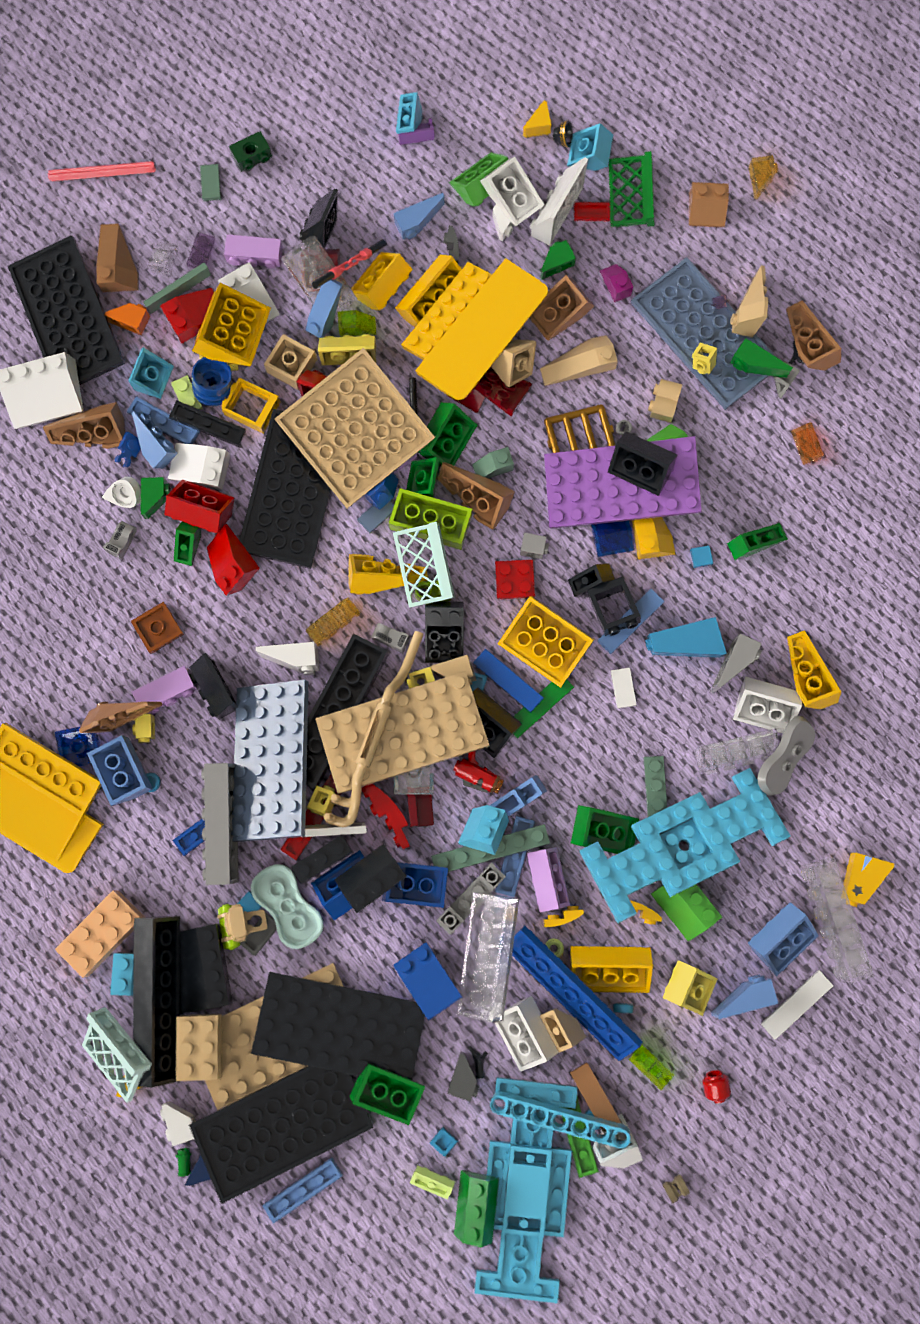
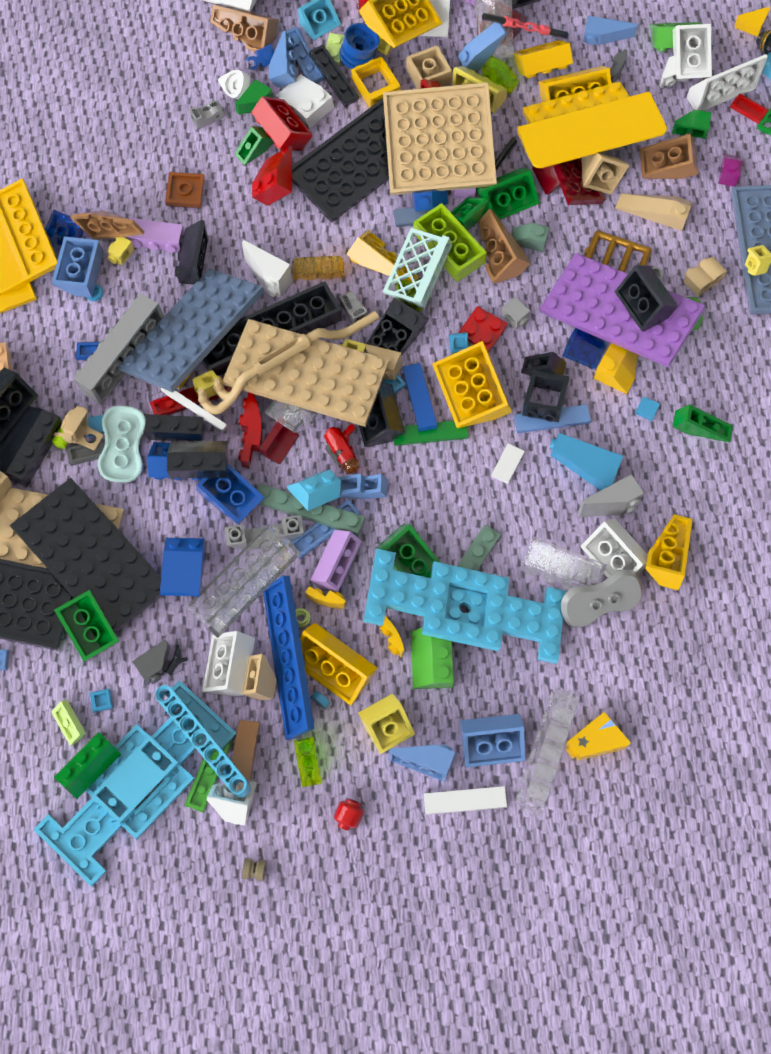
camera: 35 degrees right, 10 degrees down
none -> dark azure tile [449,332,469,353]

